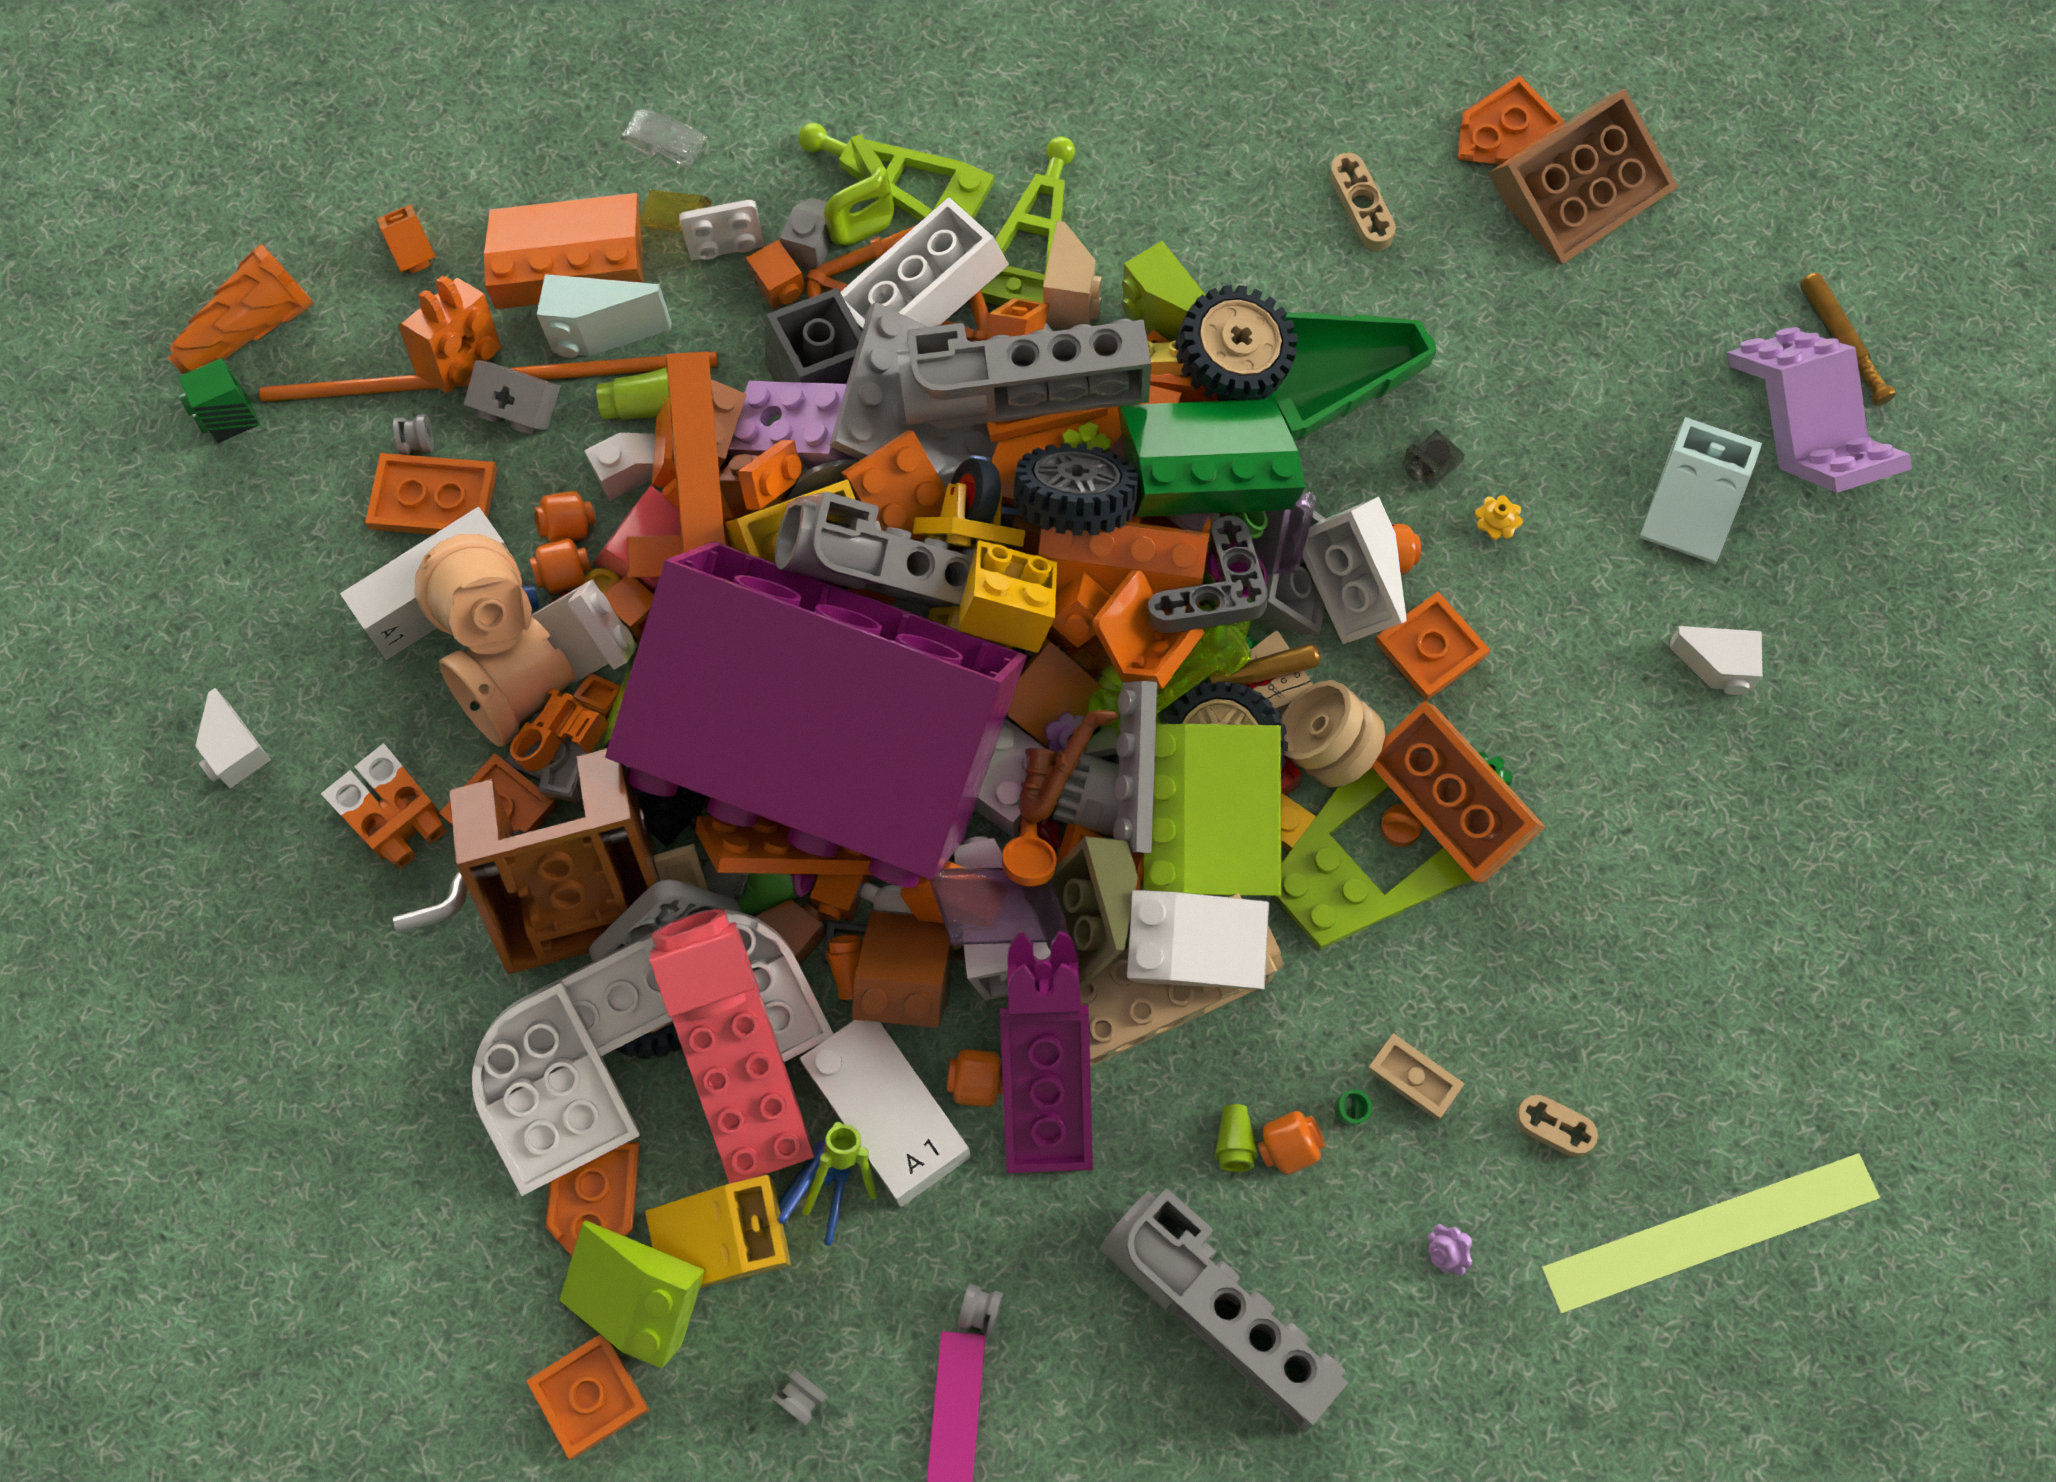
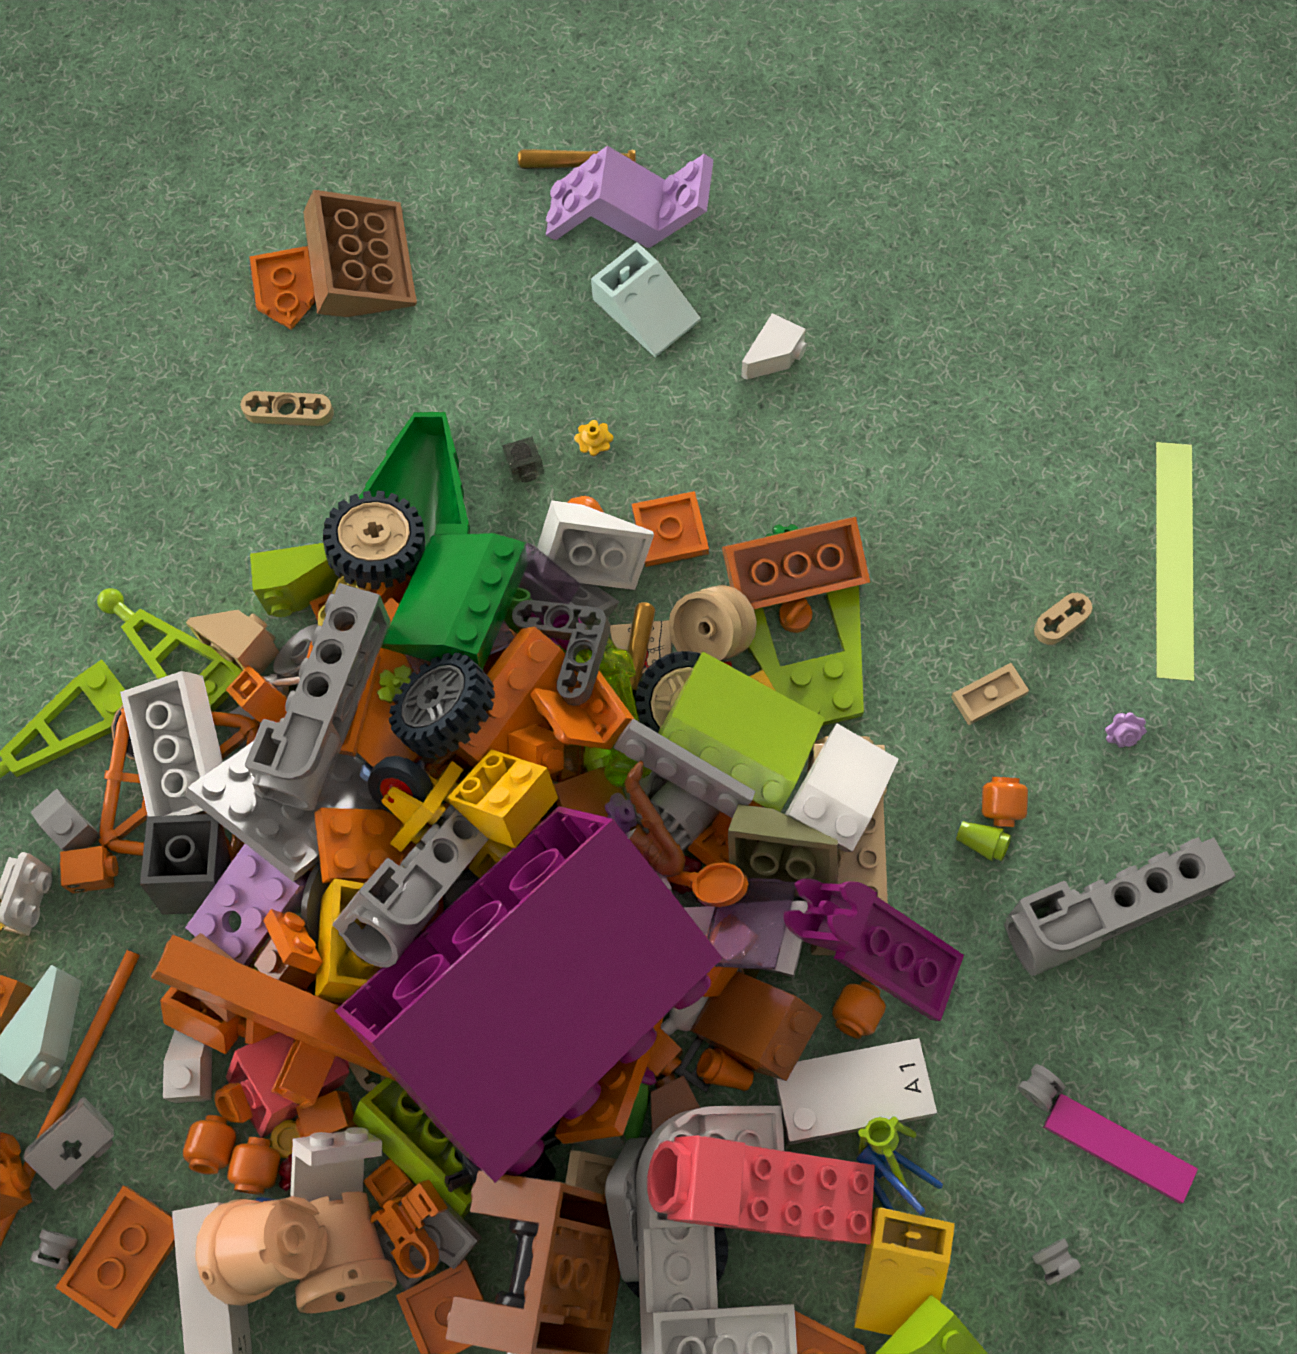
camera: 65 degrees left, 0 degrees up
lime plant [596,367,668,420] -> none
lime piece [823,133,894,246] -> none
green hinge [1334,1089,1372,1126] -> none
none -> orange tile [214,1083,253,1123]

